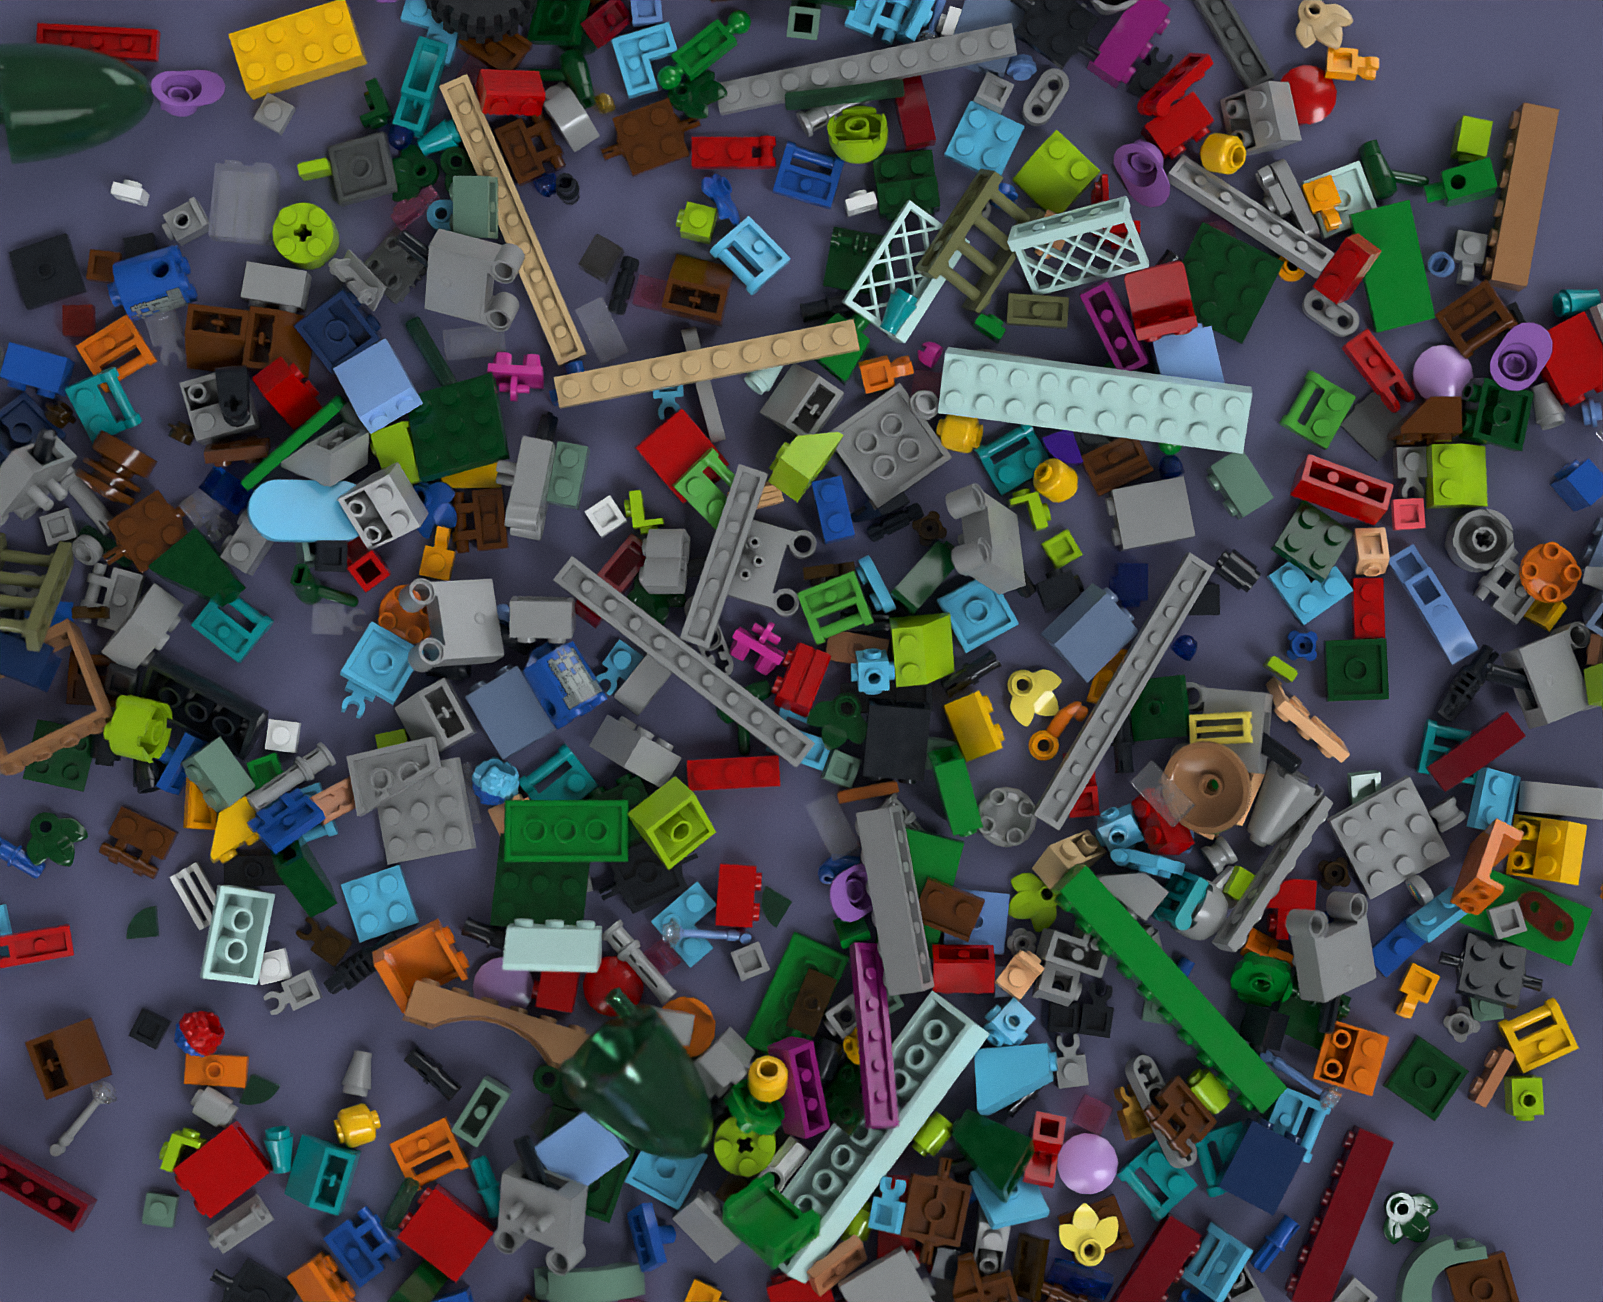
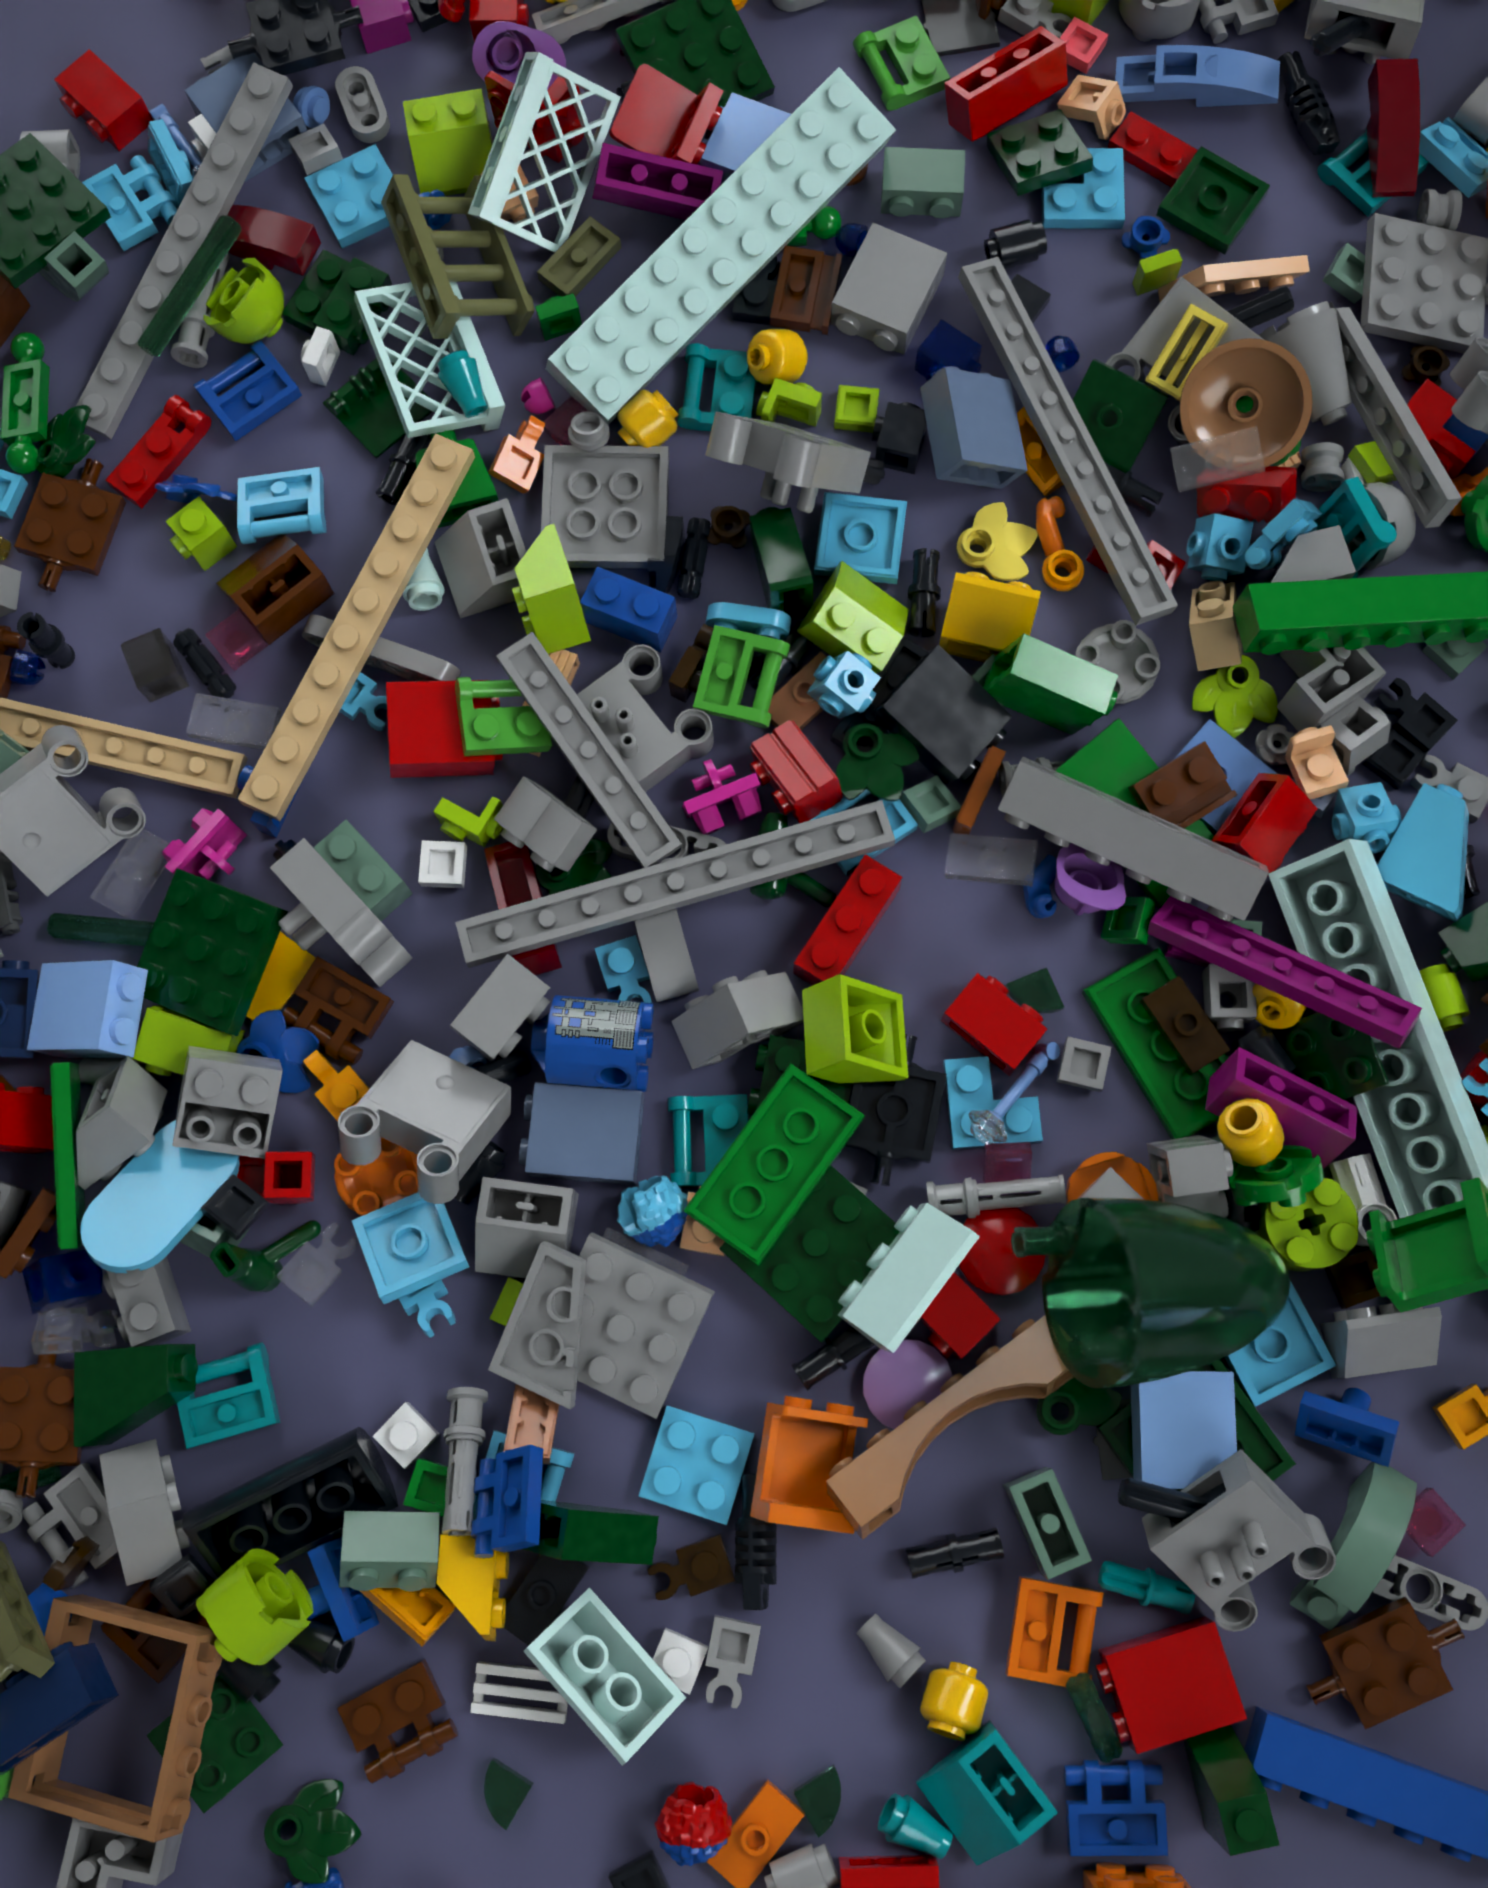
camera: 45 degrees left, 10 degrees down
dark purple brick [1040,430,1083,467] -> none

